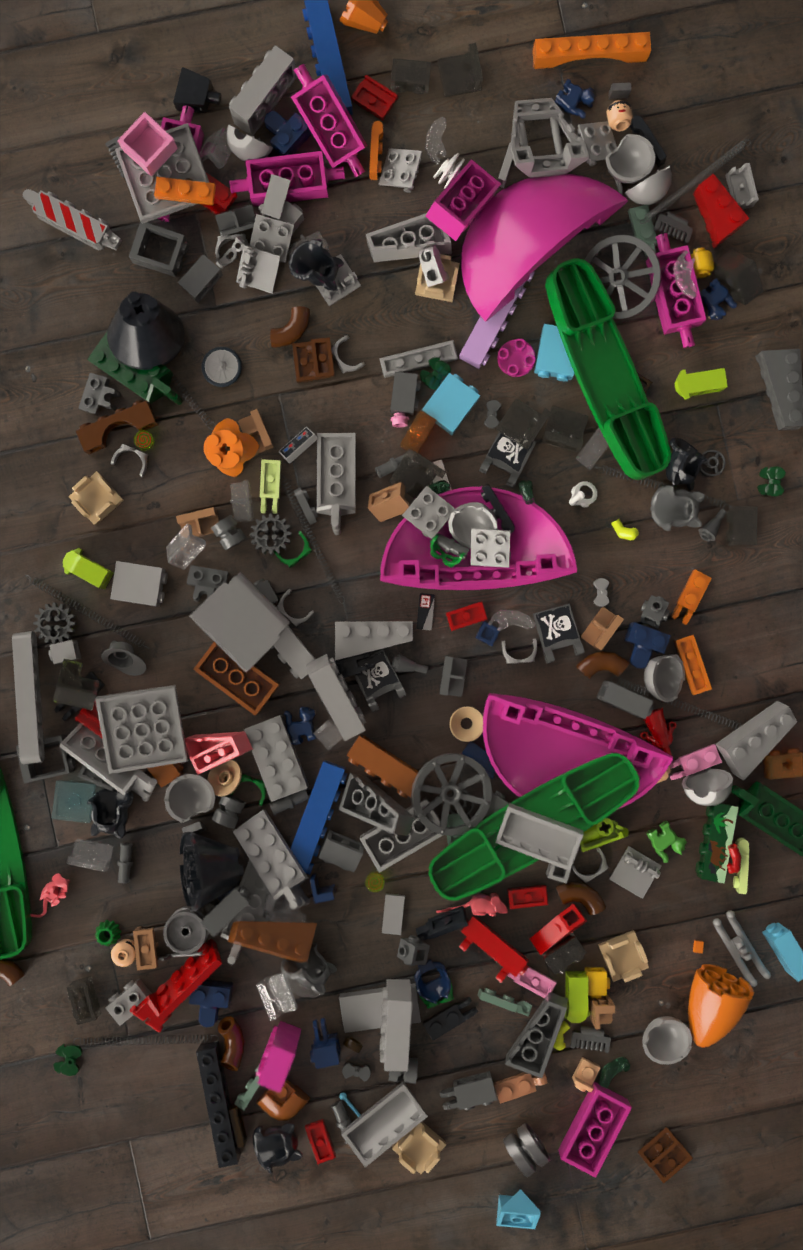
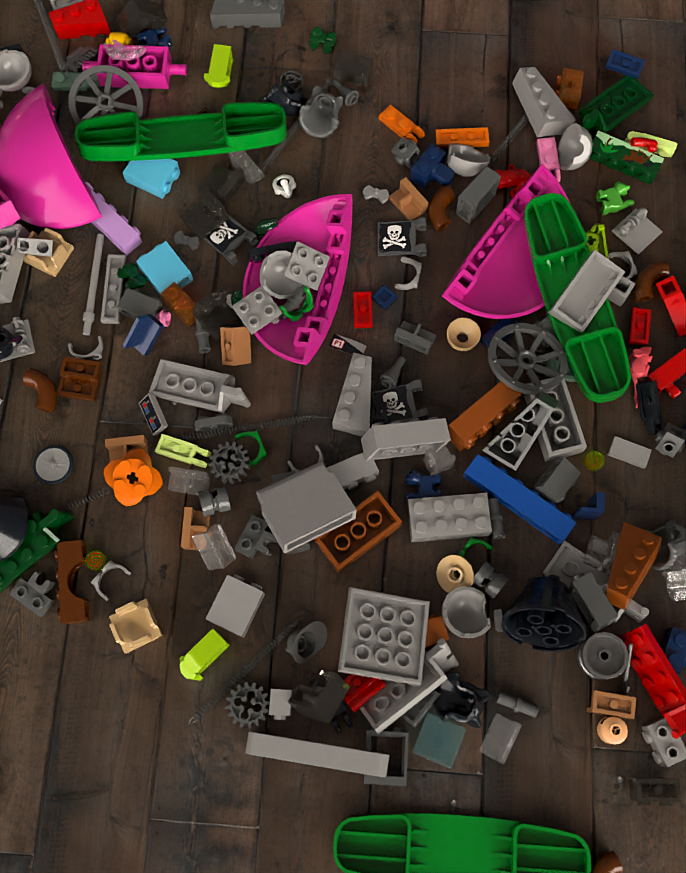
camera: 70 degrees left, 15 degrees down
coral animal [30,873,70,918] -> none
green piece [95,920,122,947] -> none
coral wedge [185,732,253,775] -> none
light grey hinge [233,810,310,909] -> none
clear piece [488,609,535,631] -> none
dark pink dish [497,338,536,377] -> none
neon yellow arm [611,519,639,540] -> none
light grey cylinder [625,165,672,205] -> none
none -> light grey bar [83,234,104,336]
none -> dark blue panel [122,314,164,355]

